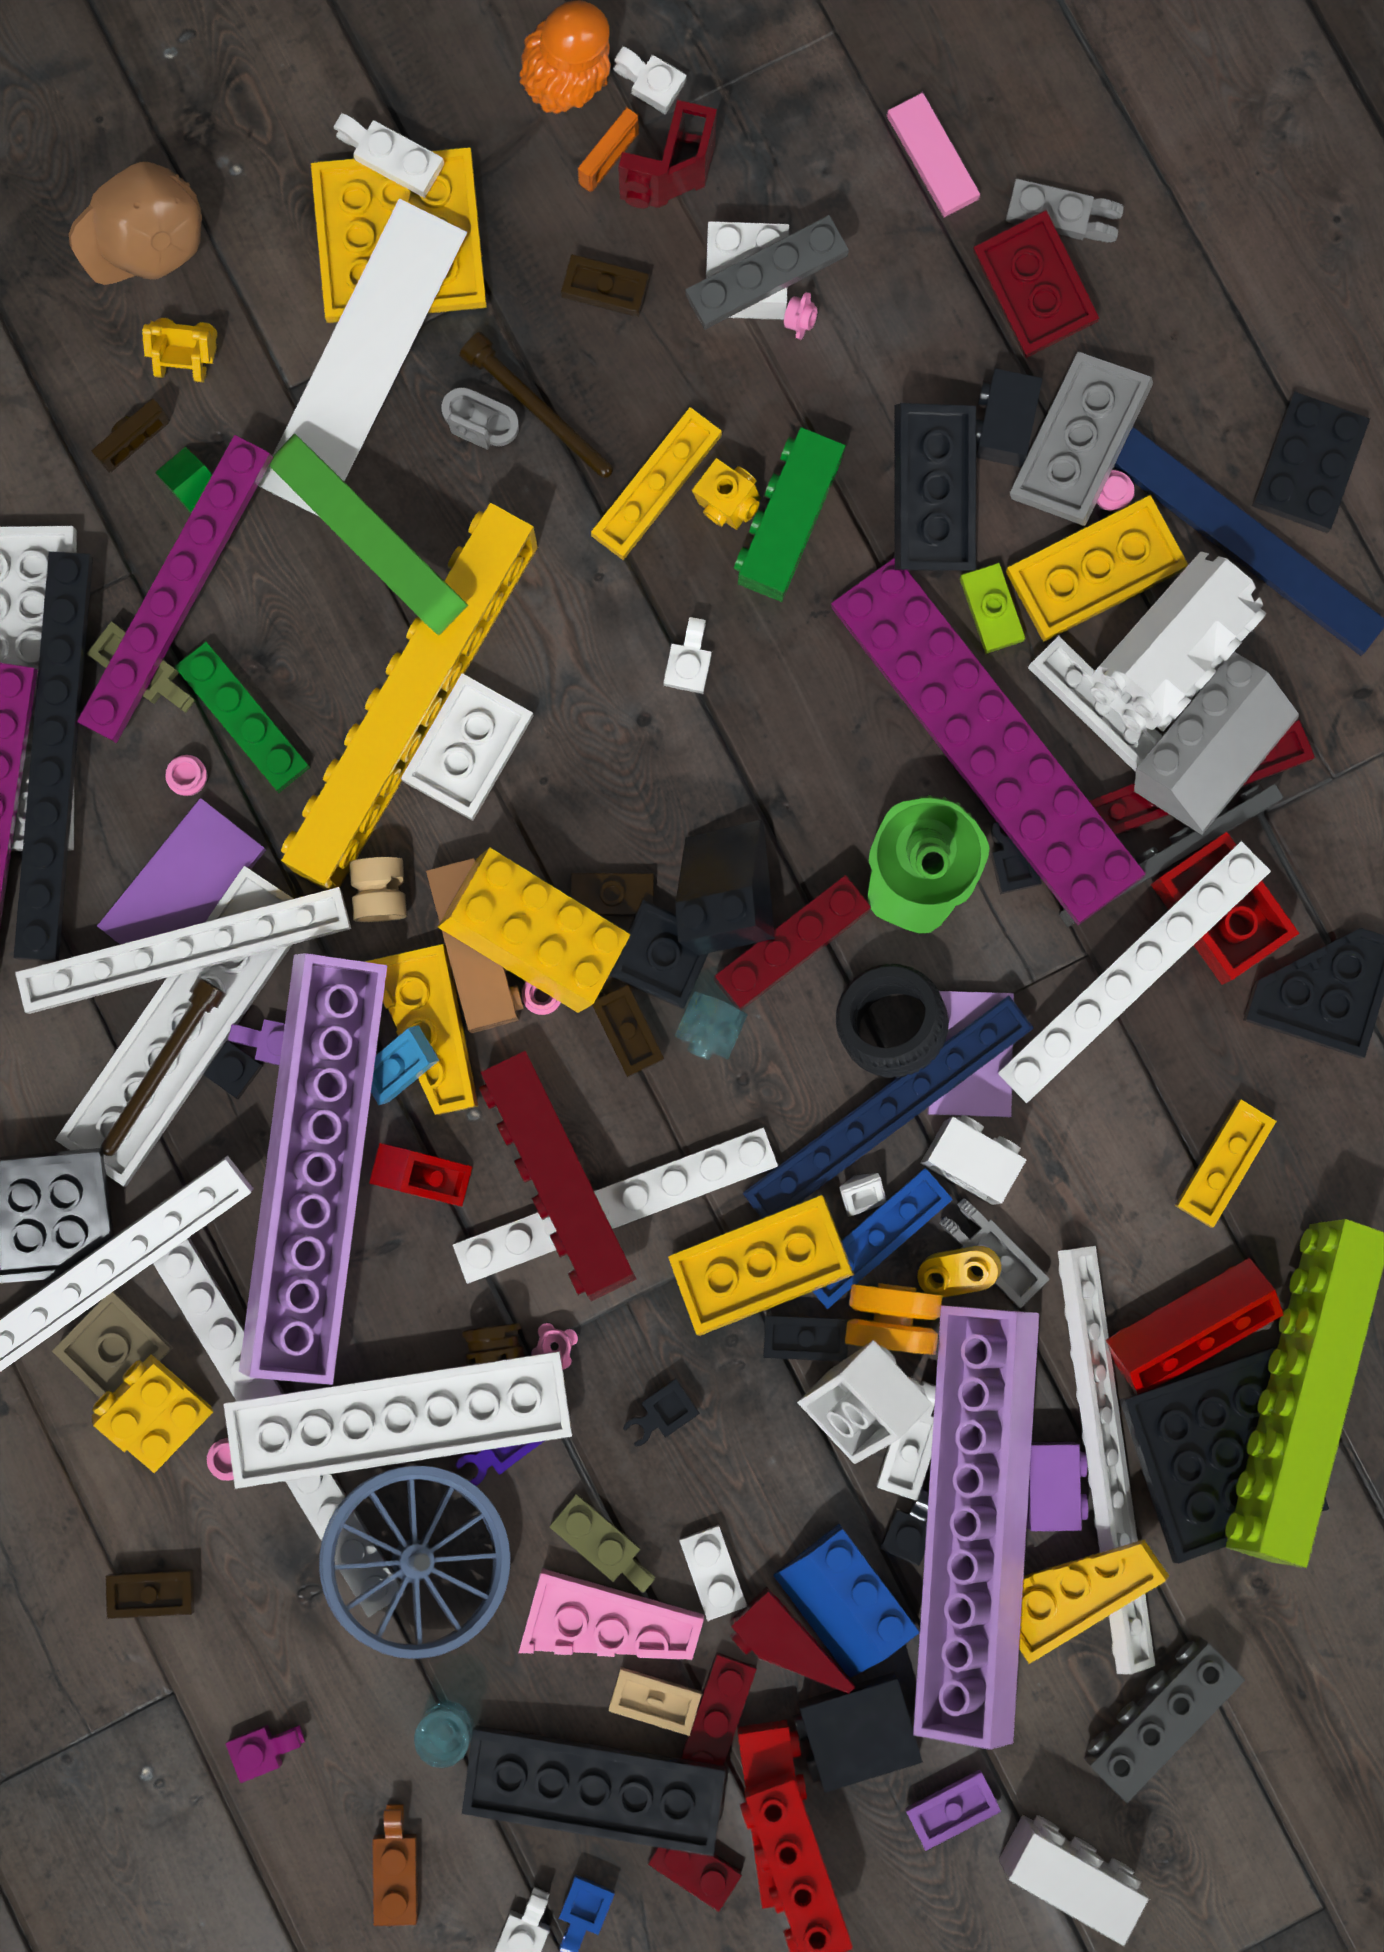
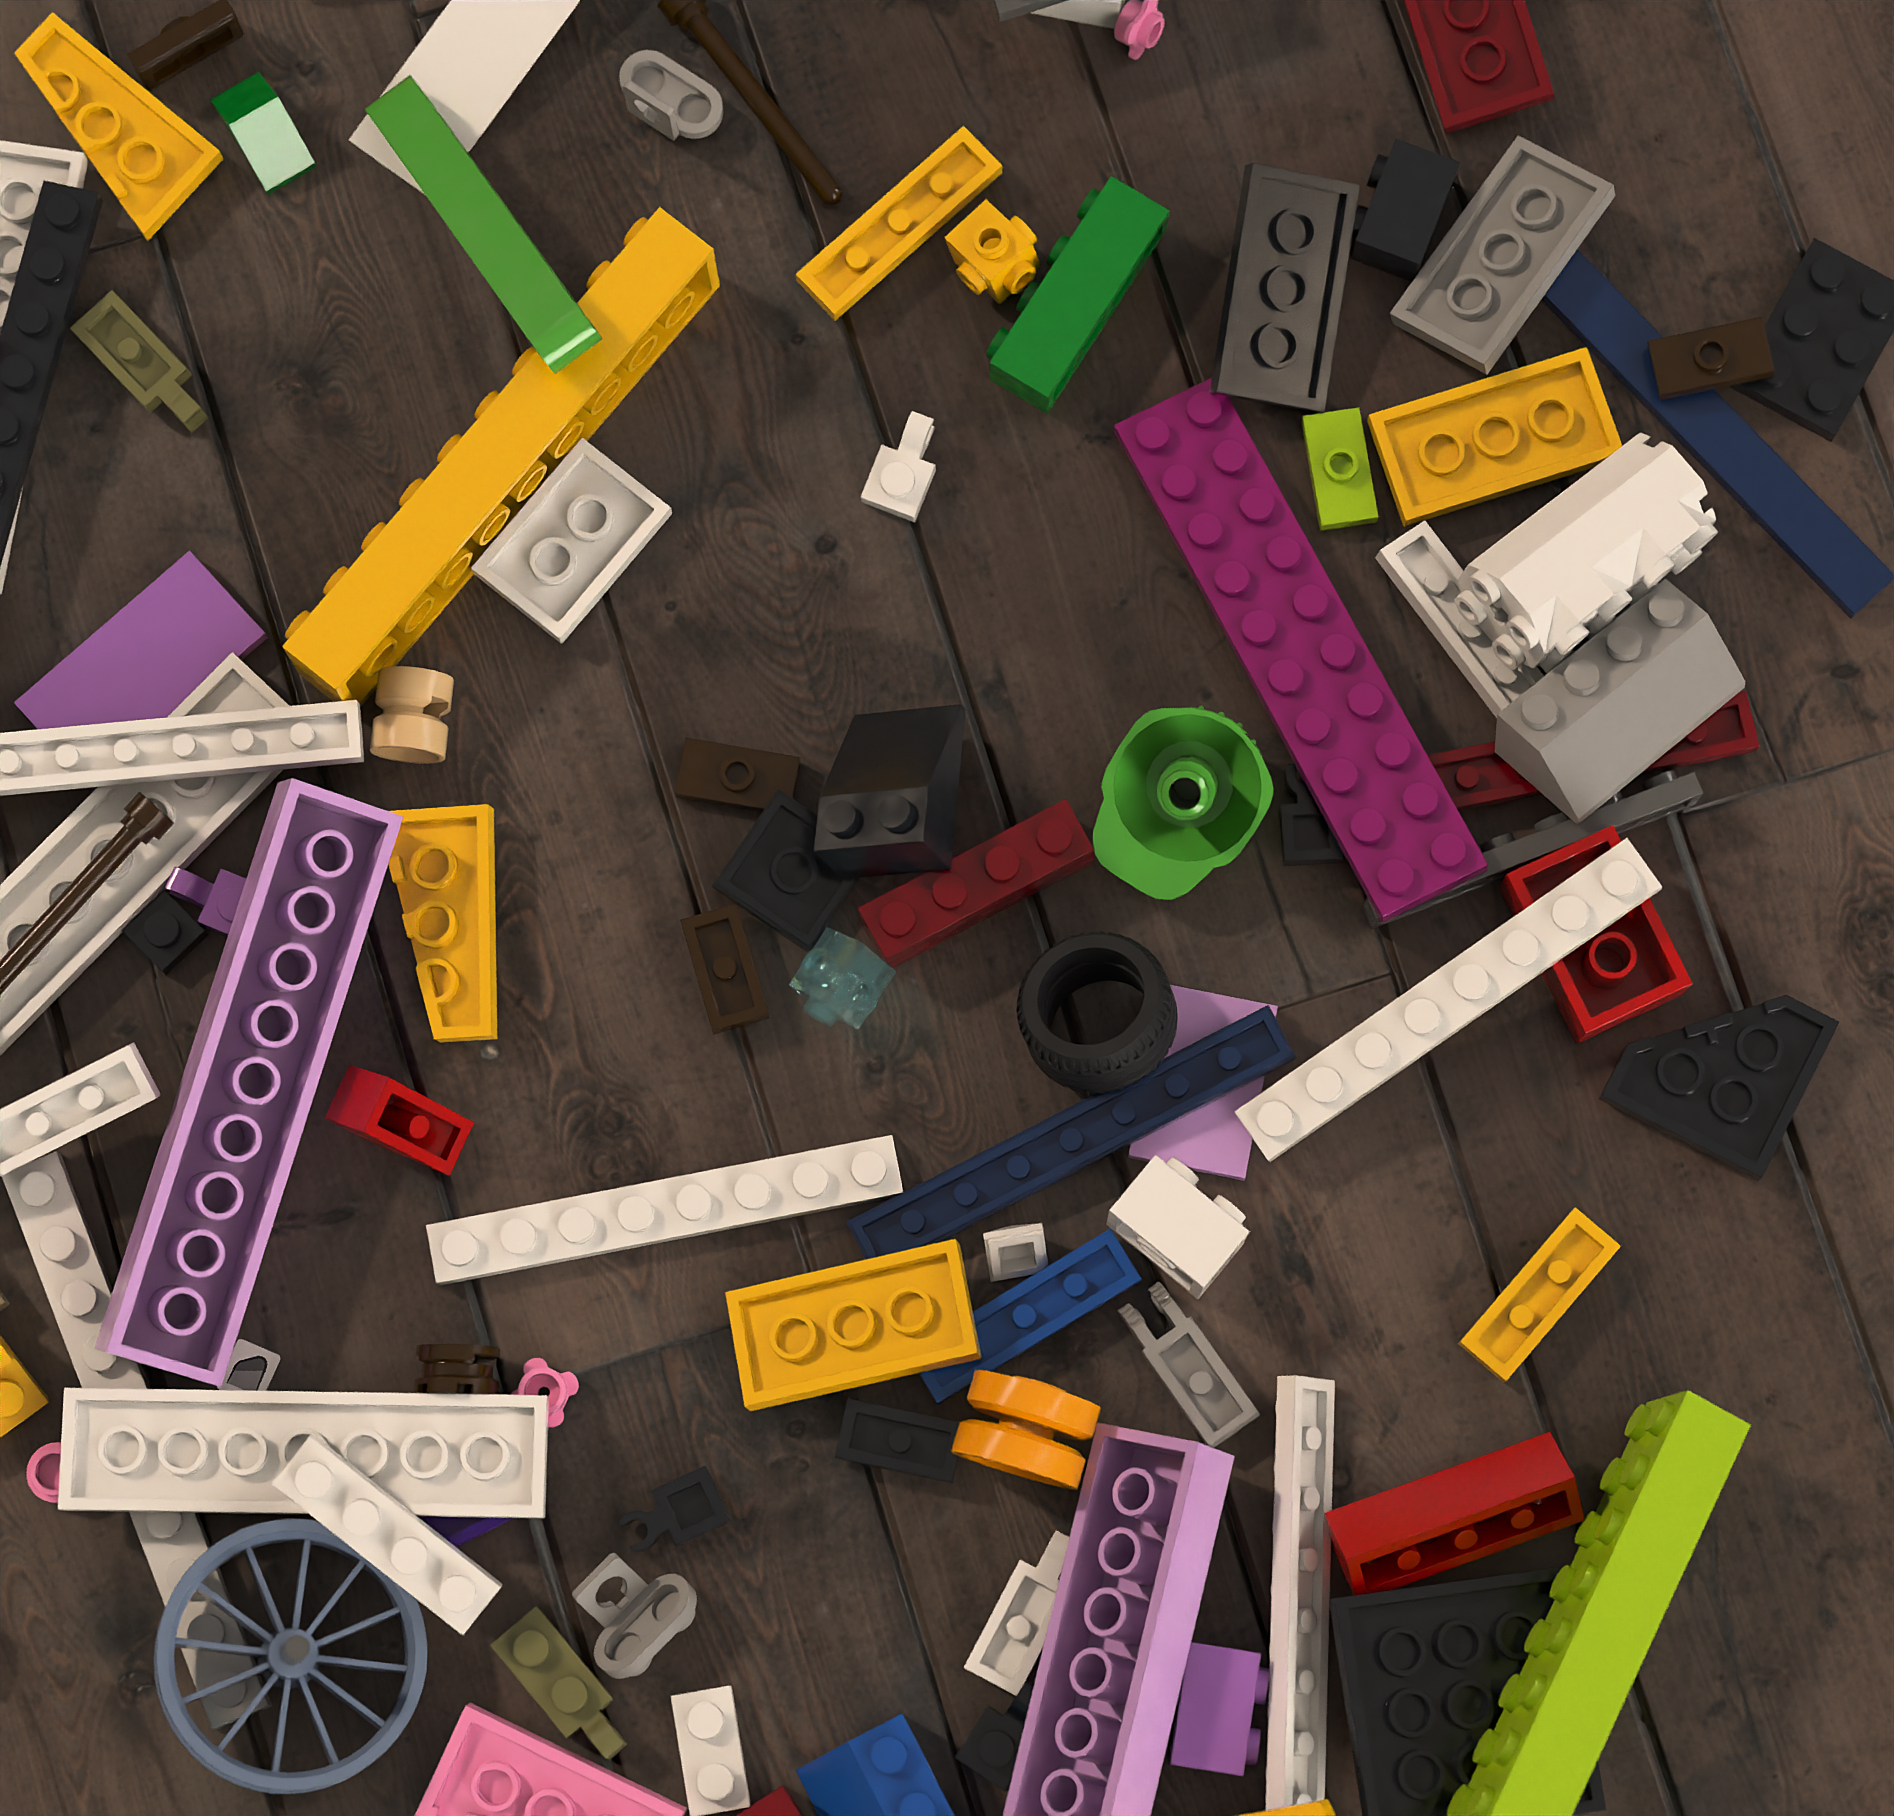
camera: 15 degrees right, 5 degrees down
magenta plate [77,435,273,743] -> none
bright pink plate [165,755,207,796] -> none
green plate [175,642,310,793] -> none
dark azure plate [371,1025,439,1105] -> none
medium nougat brick [426,858,524,1033] -> none
yellow brick [438,847,630,1013] -> none
dark red brick [479,1051,636,1302] -> none
bright pink plate [522,982,561,1015] -> none
white brick [797,1340,933,1464] -> none
yellow plate [917,1246,1001,1298] -> none
bright pink plate [1096,470,1134,511] -> none
none -> yellow wing [14,12,224,241]
none -> sticker [217,1339,280,1391]
none -> white plate [272,1434,503,1635]
none -> light grey bracket [572,1553,697,1679]
none -> dark brown plate [1647,316,1775,401]

